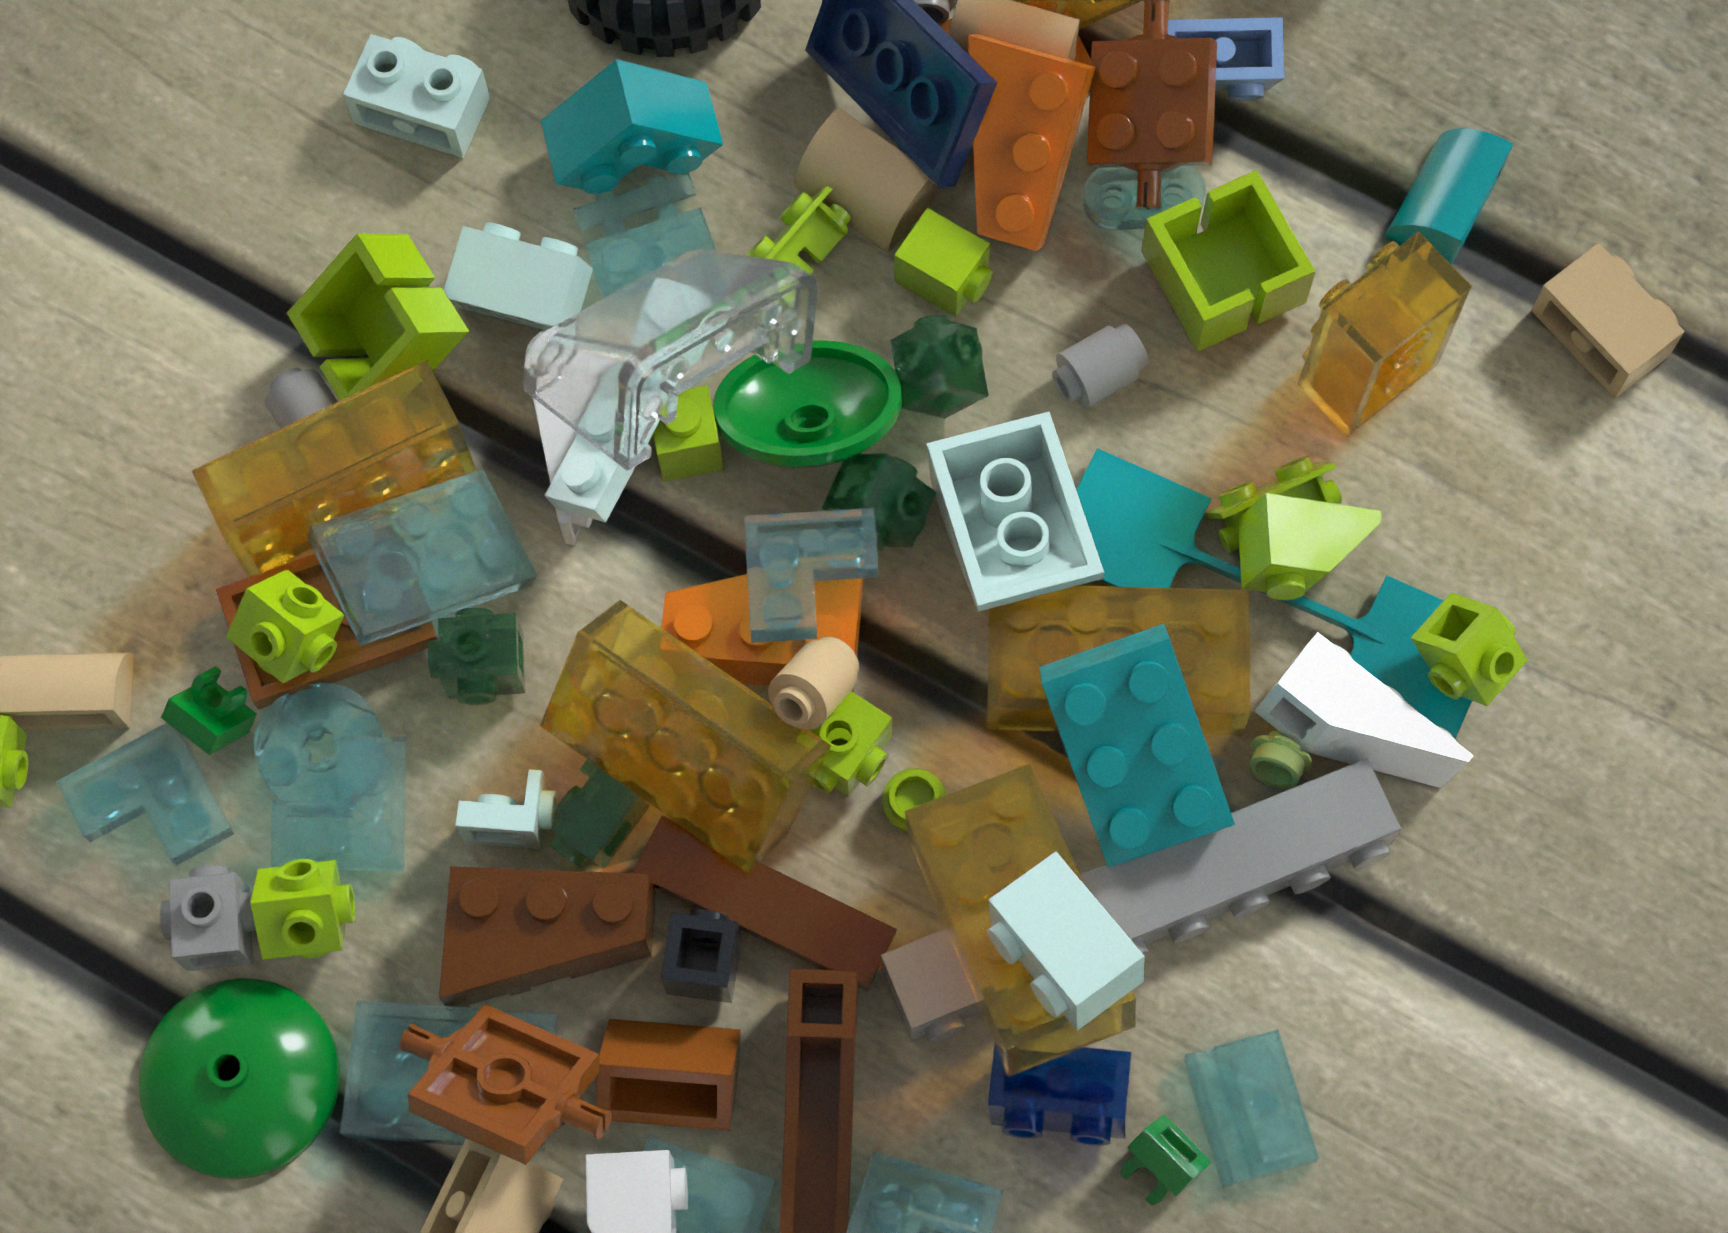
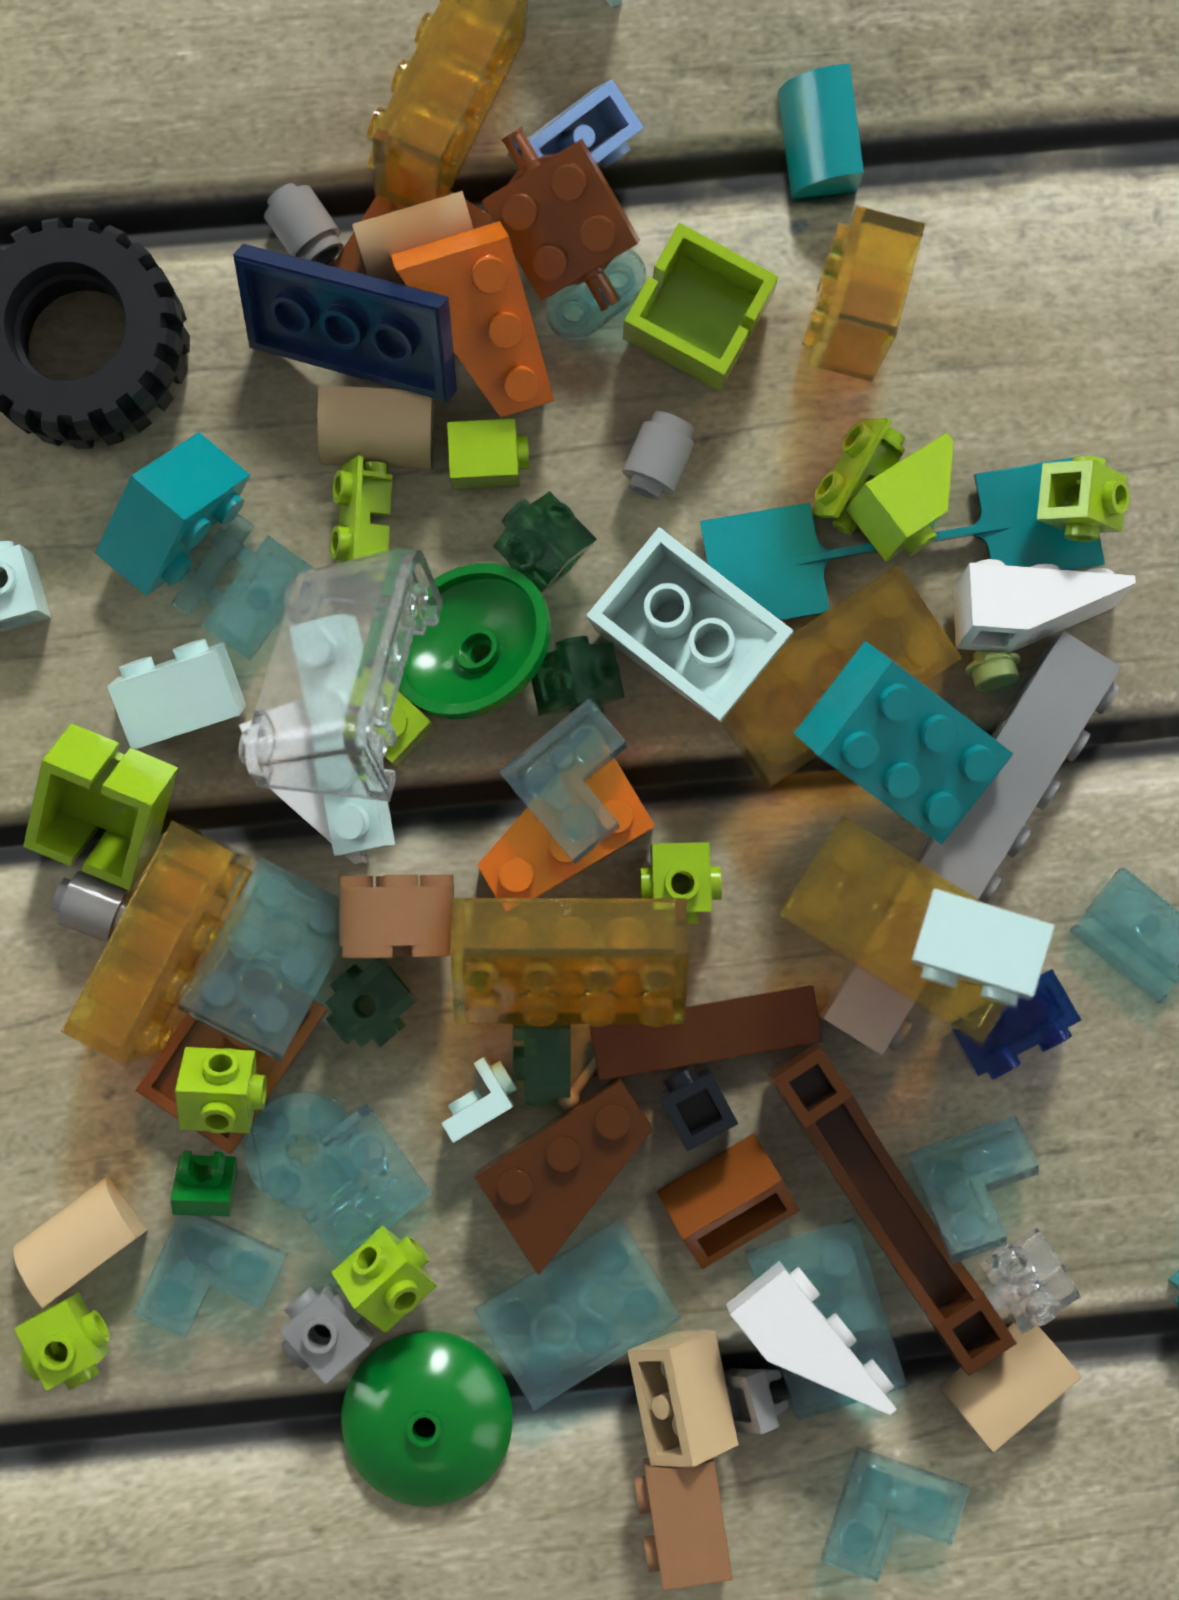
camera: 45 degrees left, 15 degrees up
dark orange plate [399,1004,612,1165] -> none
tan brick [768,637,859,730] -> none
lime plate [882,768,947,834] -> none
green tile [1120,1114,1212,1205] -> none
tan brick [1531,243,1685,399] -> none
none -> medium nougat brick [339,874,455,958]

